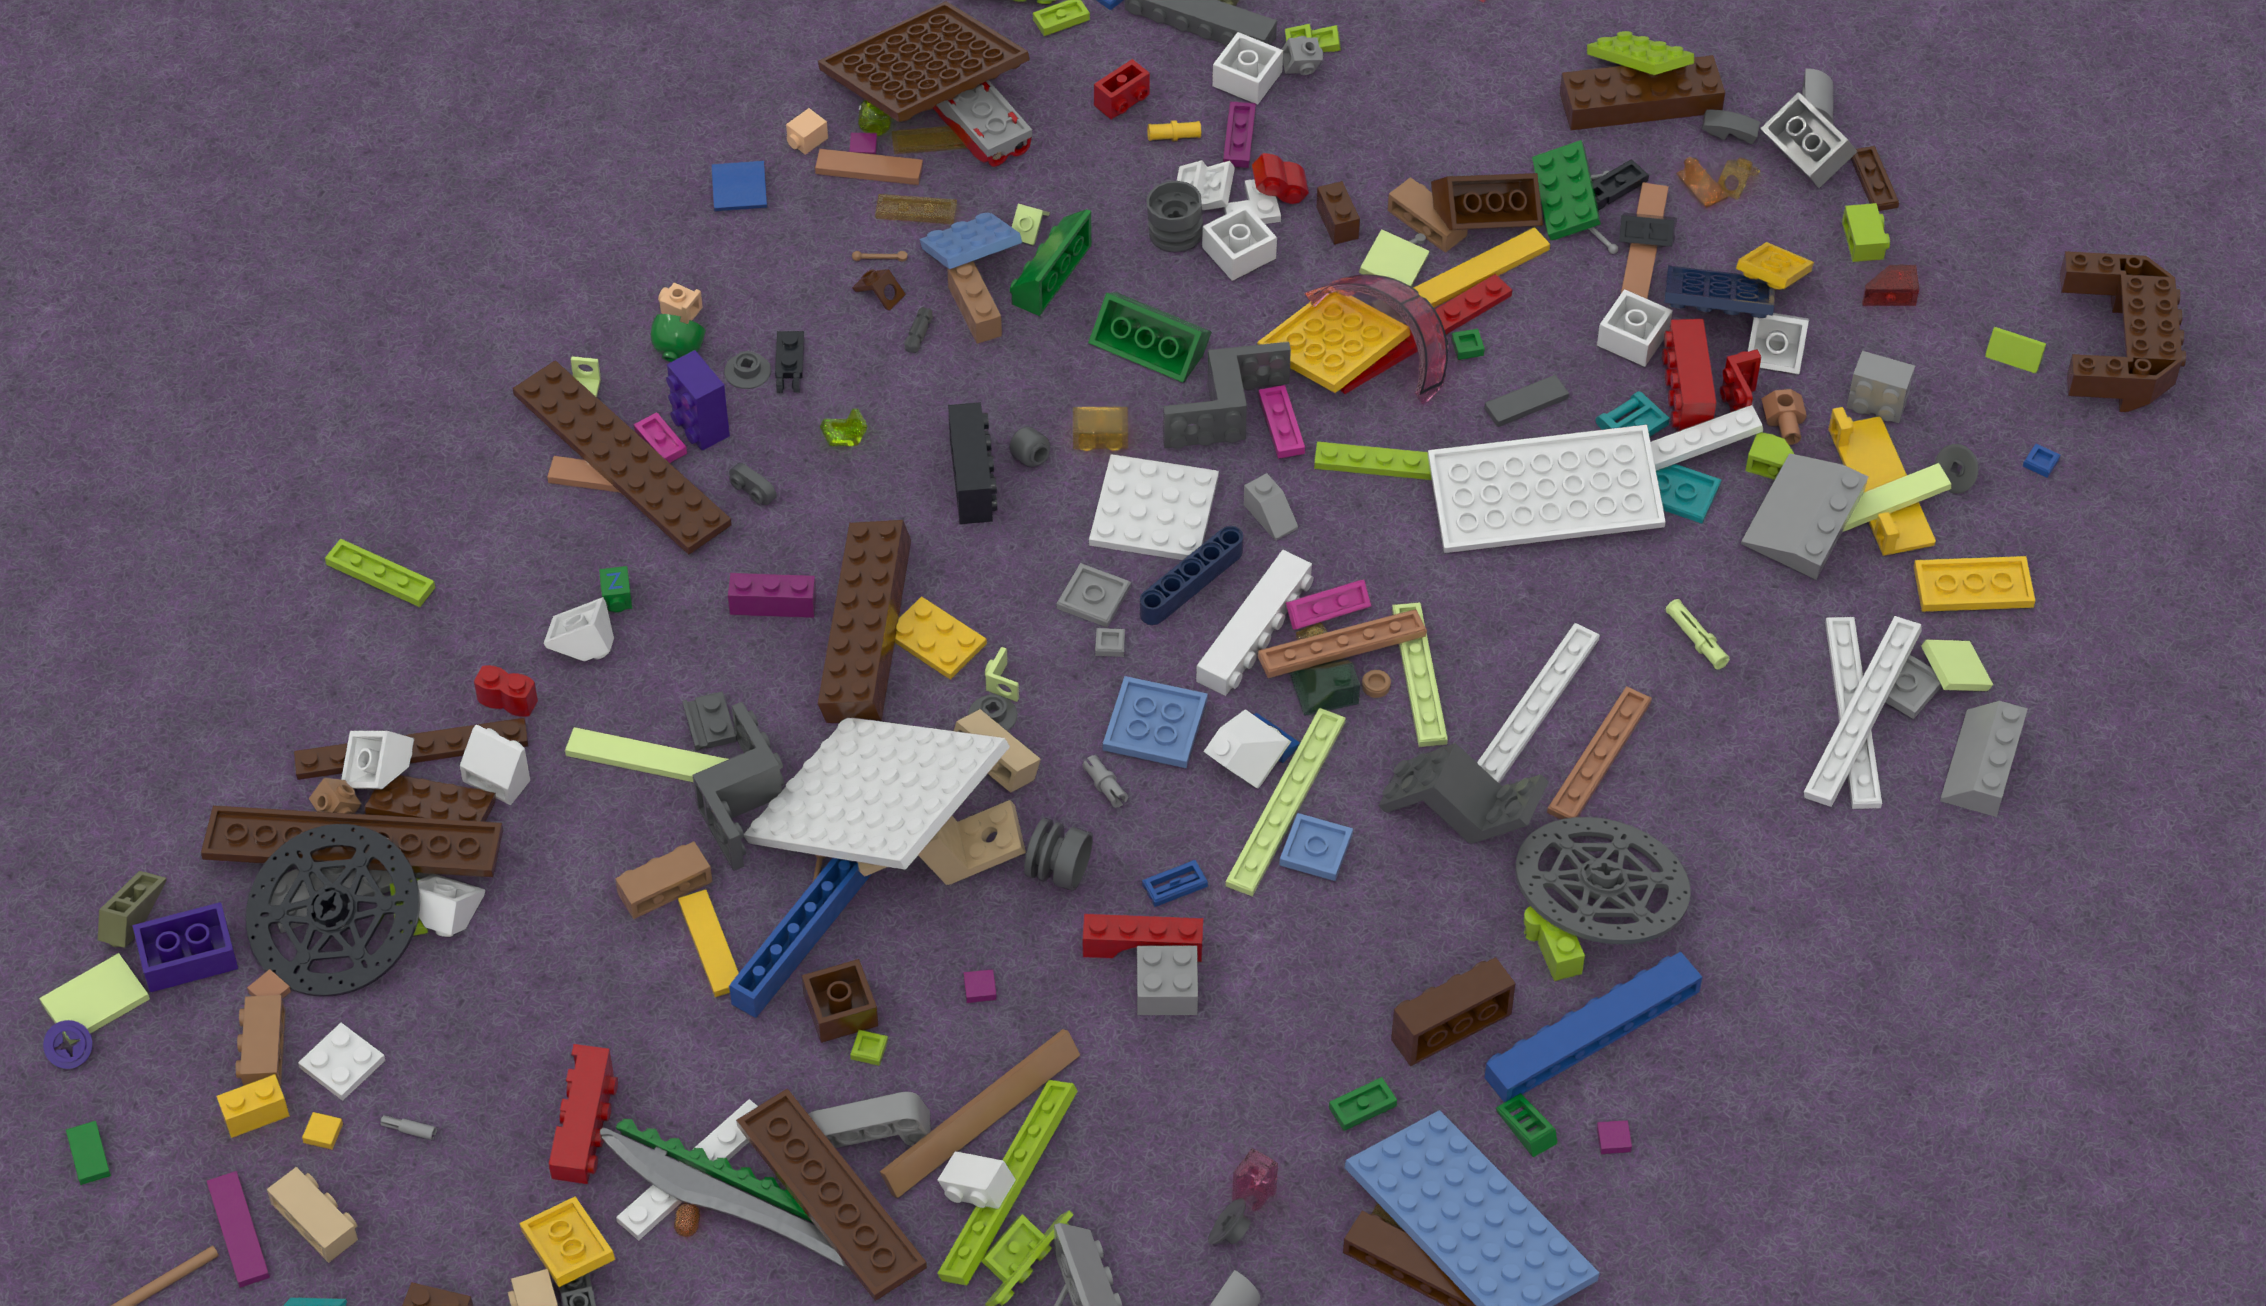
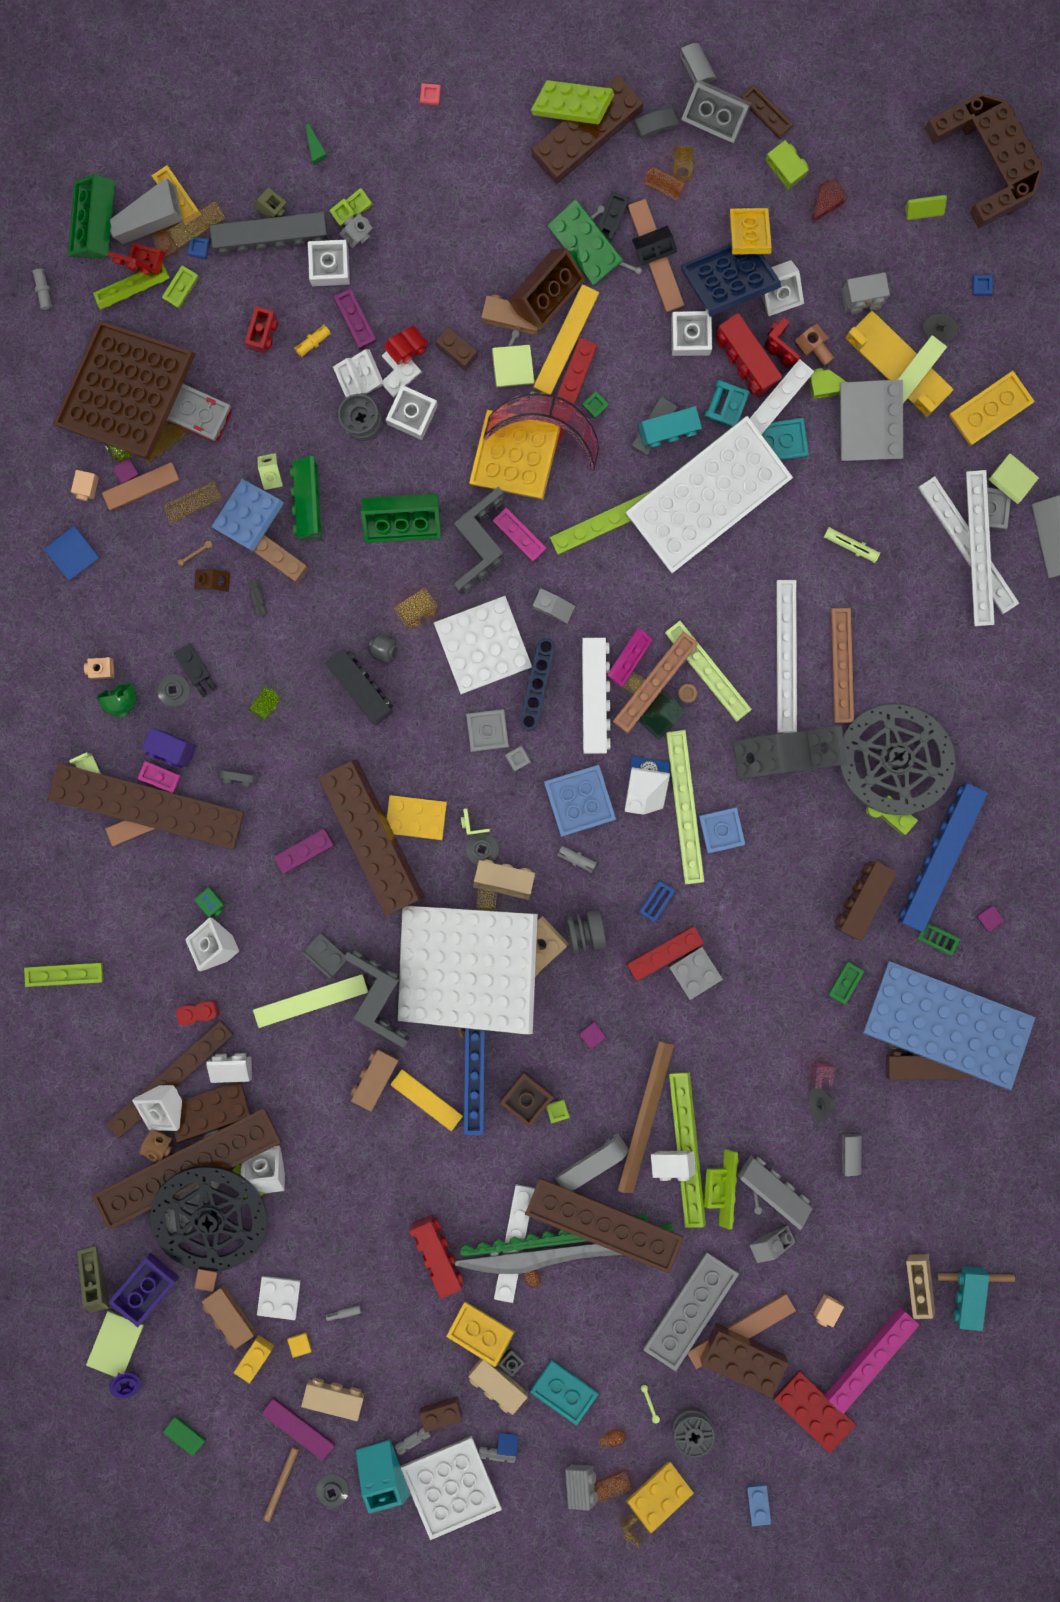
camera: 30 degrees left, 35 degrees up
none -> teal brick [638,406,702,448]

